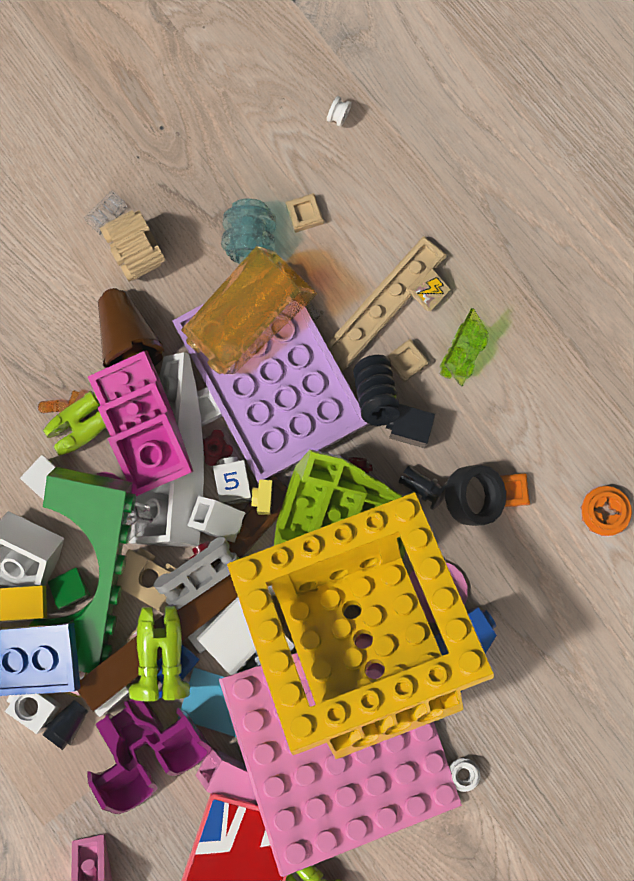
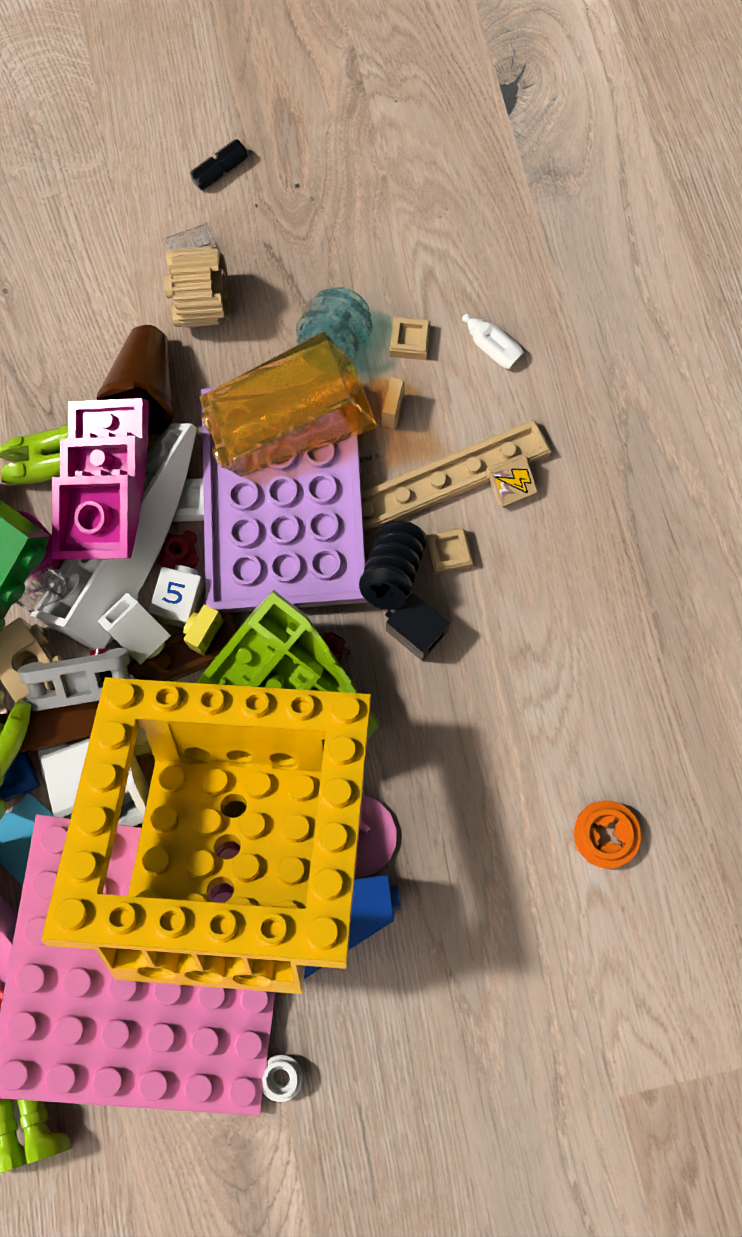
camera: 30 degrees right, 5 degrees down
clear orange piece [38,390,79,413] -> none
white bush [327,96,352,127] -> none
black pin [399,466,447,510] -> none
clear neon green hinge [439,308,489,386] -> none
black tyre [445,465,506,526] -> none
orange tile [500,474,530,508] -> none
none -> black piece [190,139,248,190]
none -> tan tile [382,377,405,430]
none -> white piece [462,314,524,370]

